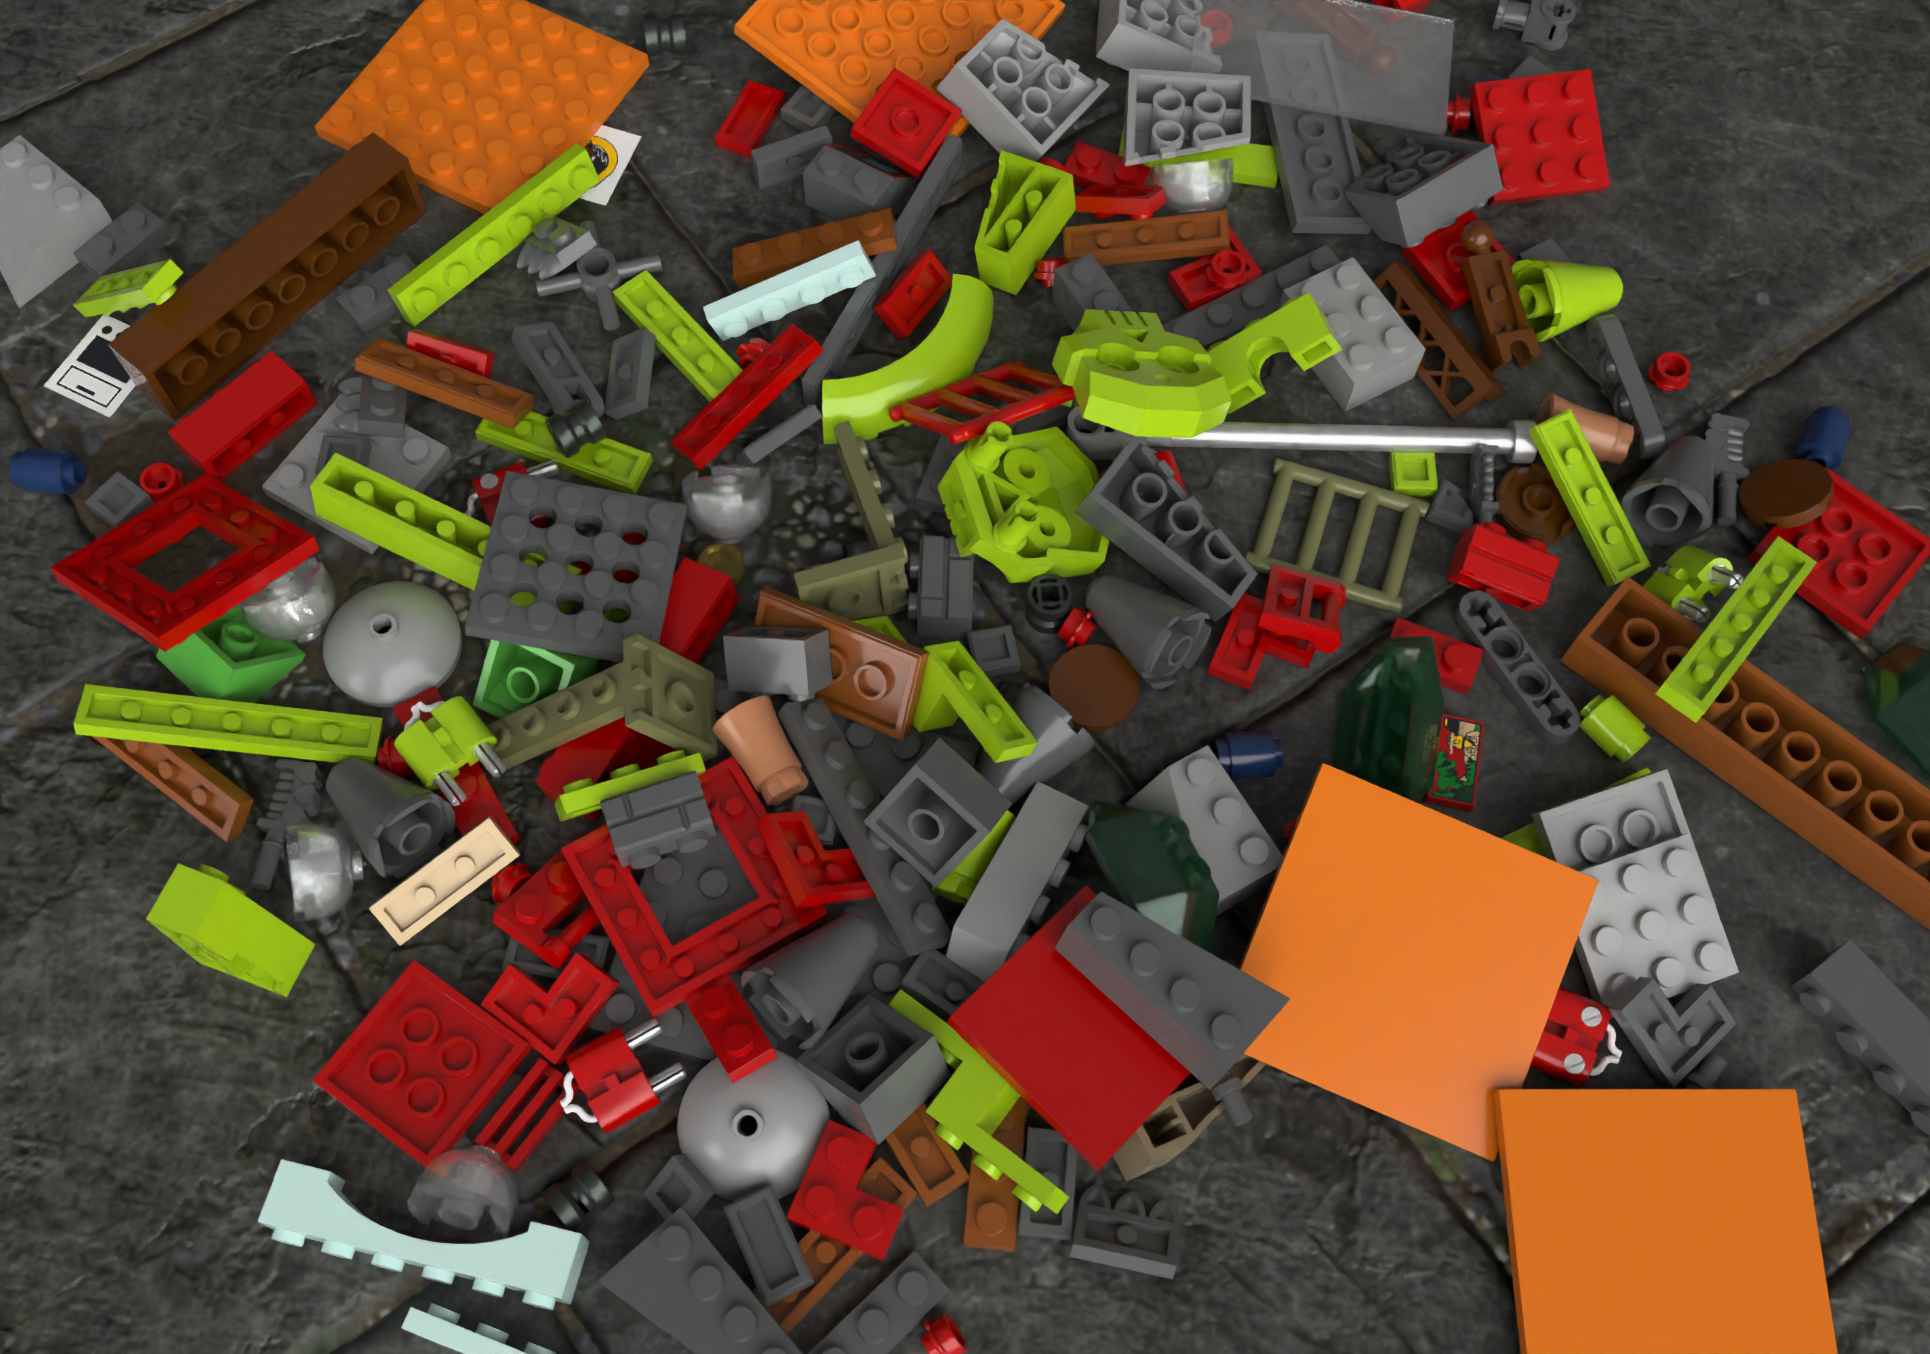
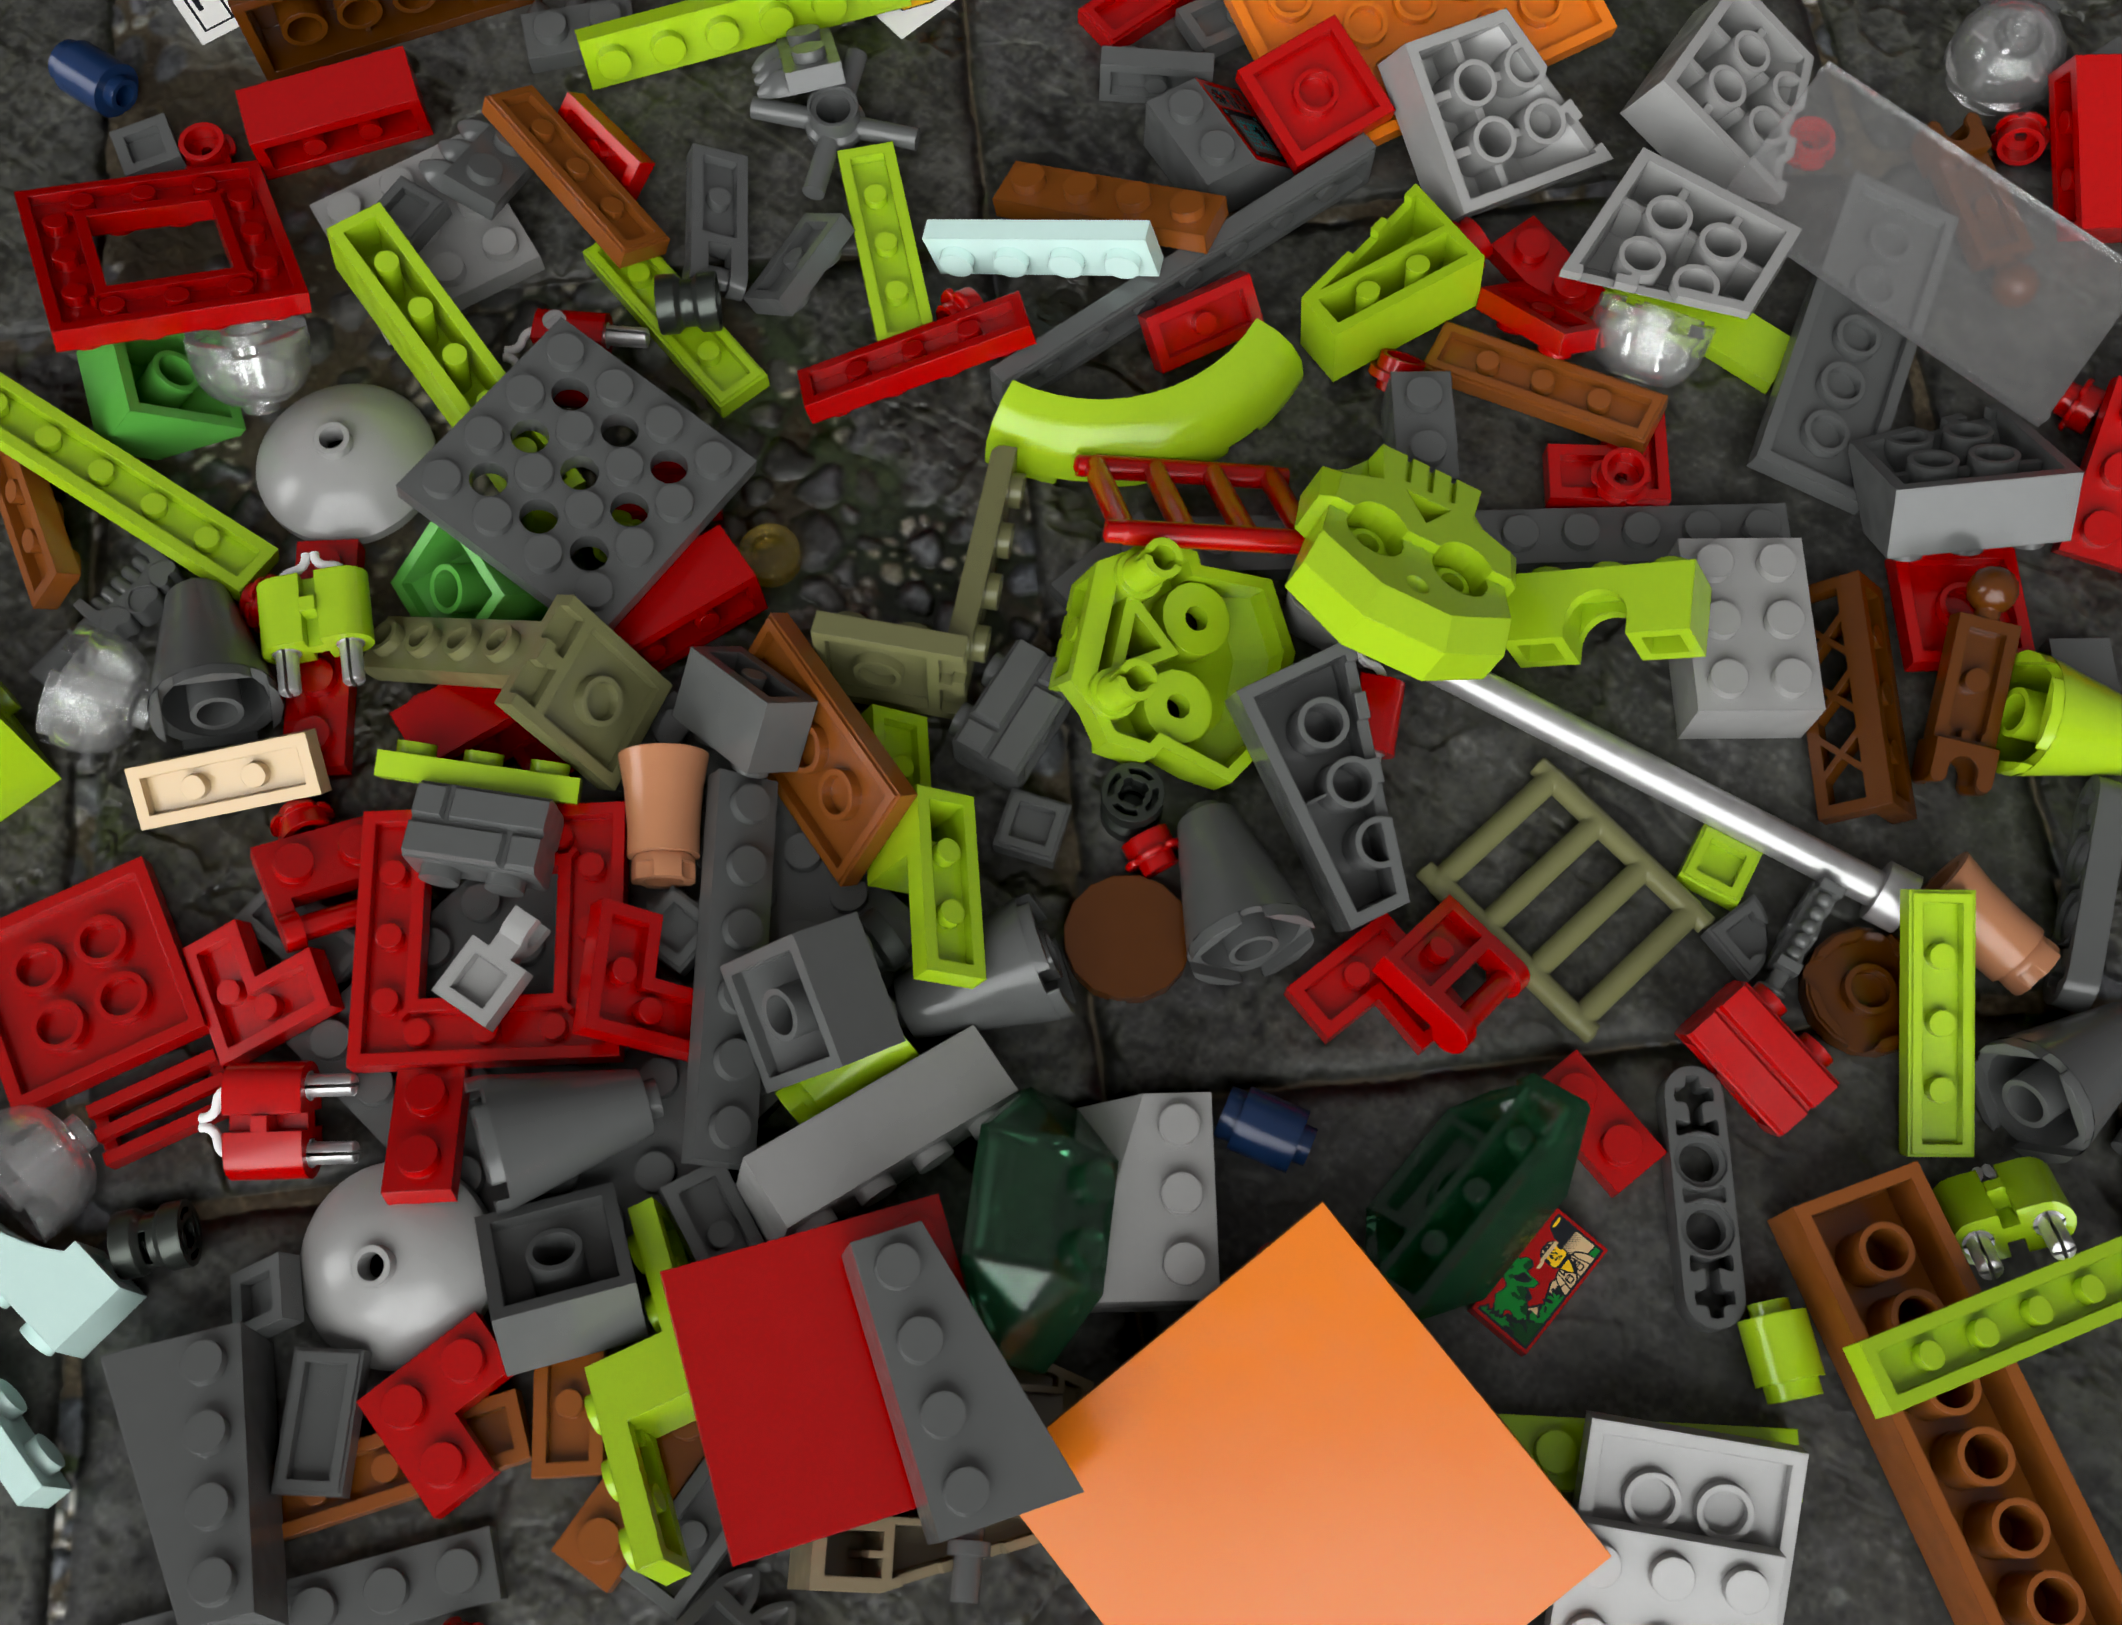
camera: 30 degrees right, 5 degrees up
clear cylinder [682,465,772,543] -> none
dark grey tile [736,404,823,471] -> none
none -> light grey plate [431,905,551,1032]

